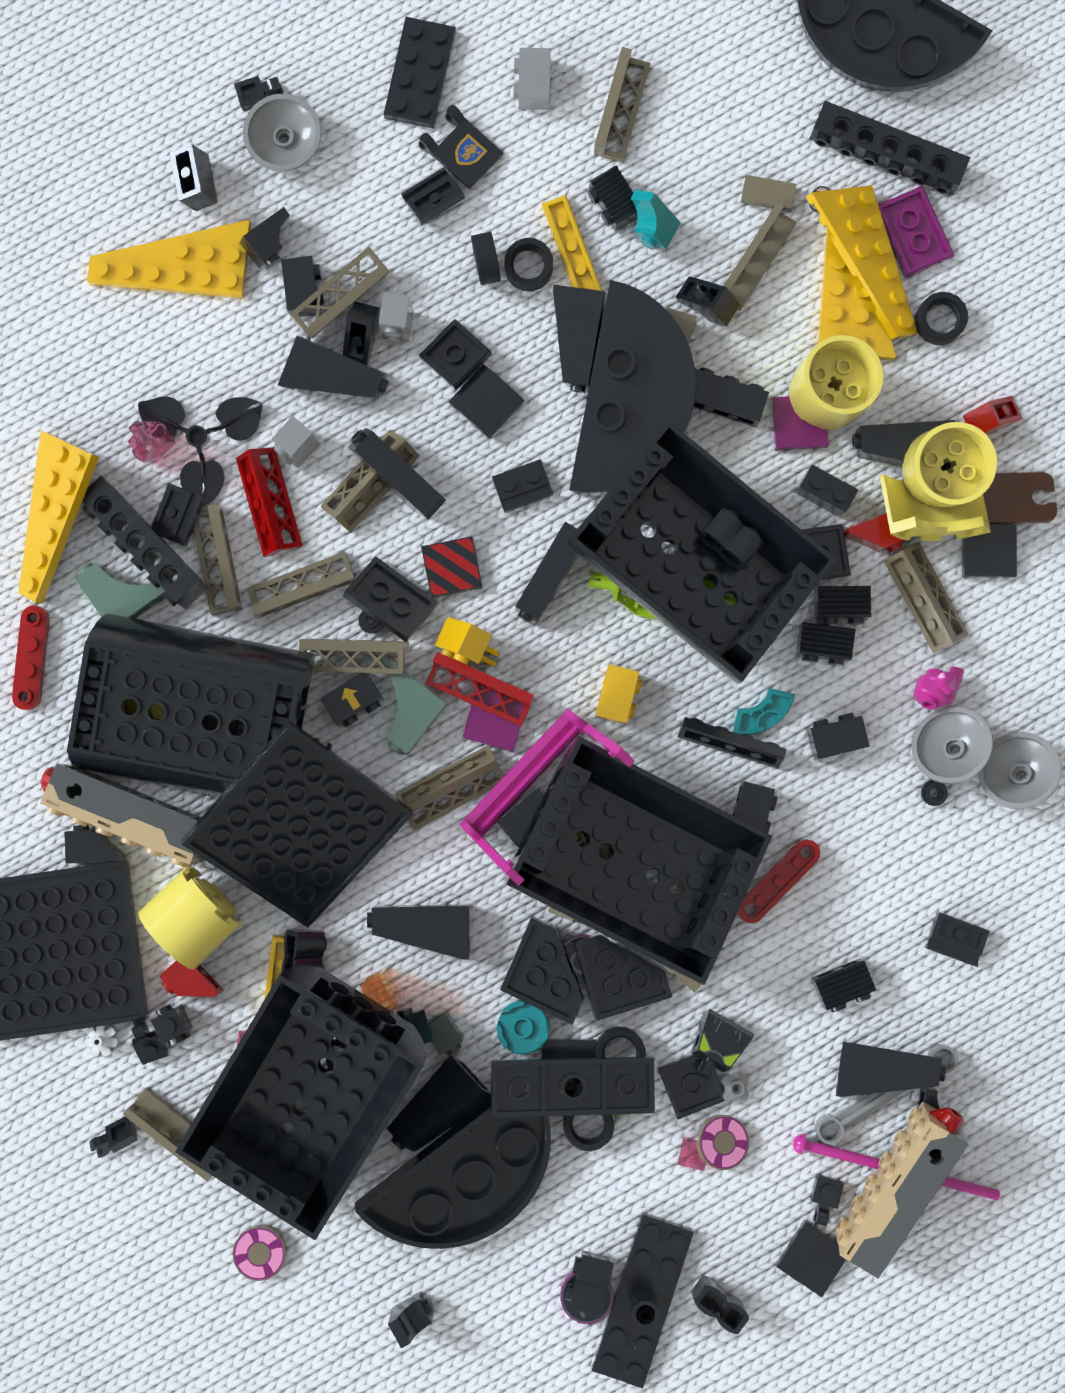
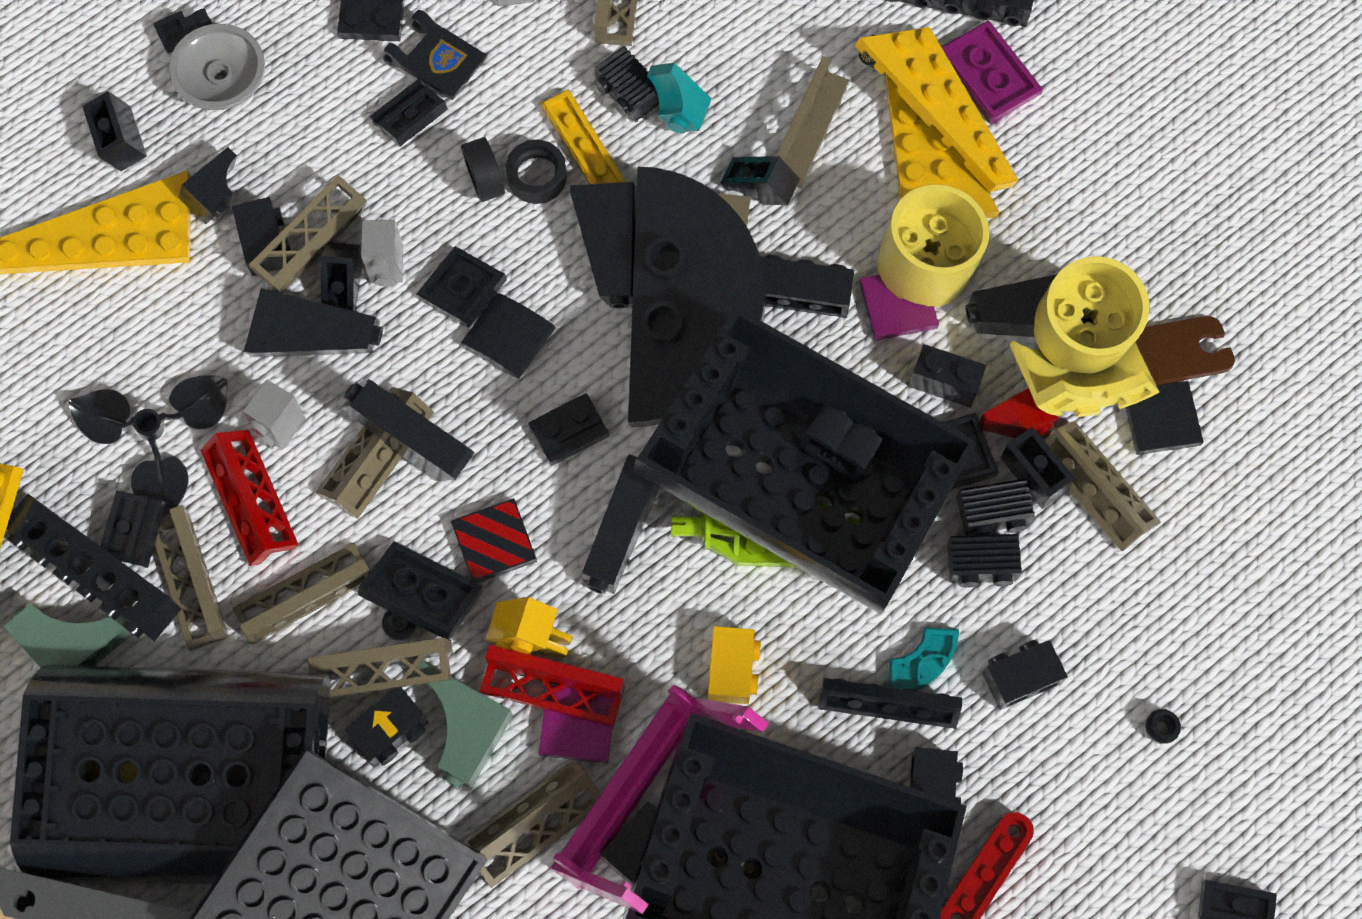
camera: 15 degrees left, 15 degrees down
clear pink arch [127,421,177,462] -> none
dark tan tile [740,175,797,212] -> none
light grey dish [912,707,993,784] -> none
dark pink head [913,666,964,710] -> none
black tyre [915,292,968,345] -> none
red slope [963,396,1023,435] -> none
light grey dish [978,732,1062,810] -> none
none -> black brick [1000,426,1075,509]

